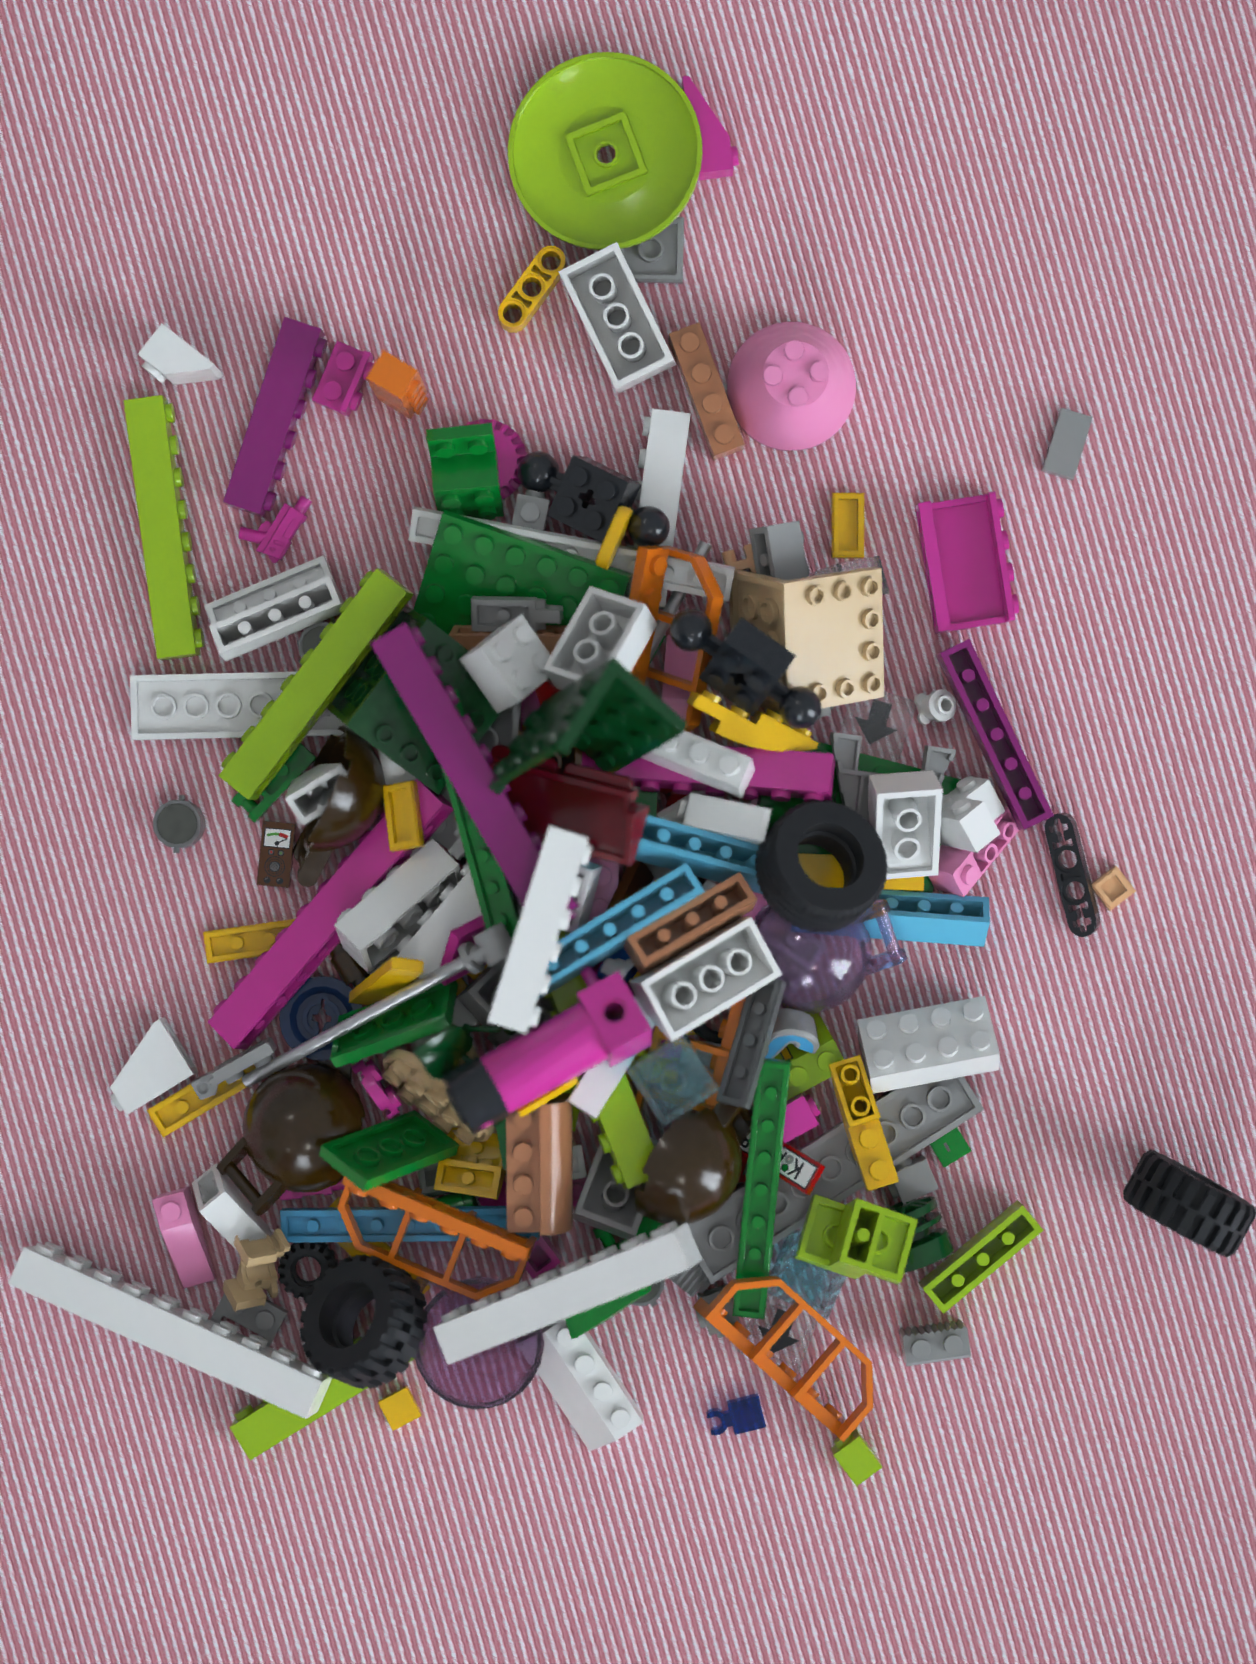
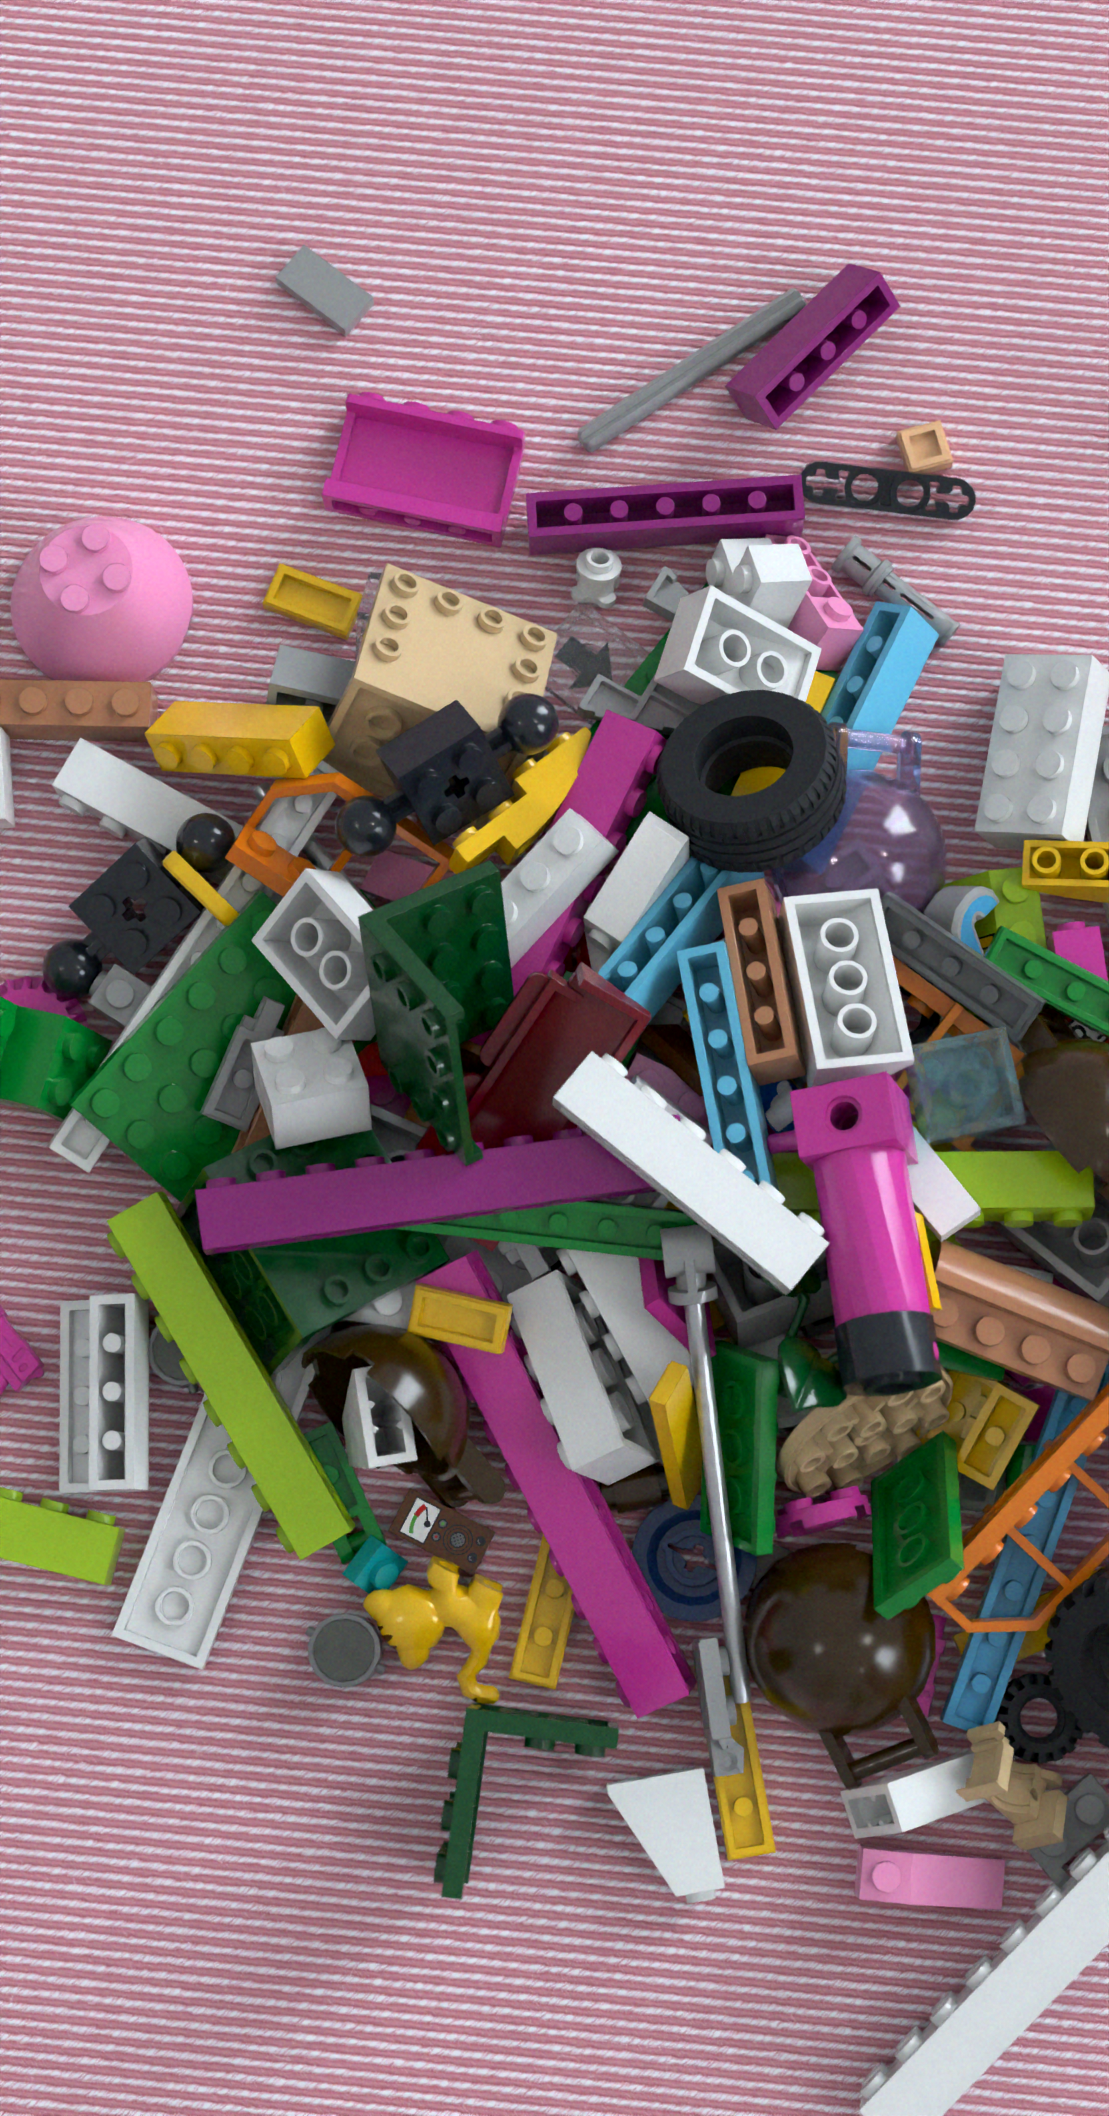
camera: 65 degrees left, 10 degrees down
none -> yellow brick [144,701,335,779]
none -> teal plate [342,1535,408,1593]
none -> yellow animal [363,1556,503,1704]
none -> dark green bracket [433,1703,619,1900]
none -> light grey axle [577,288,806,452]
none -> magenta brick [725,263,900,430]
none -> light grey pin [831,536,960,647]

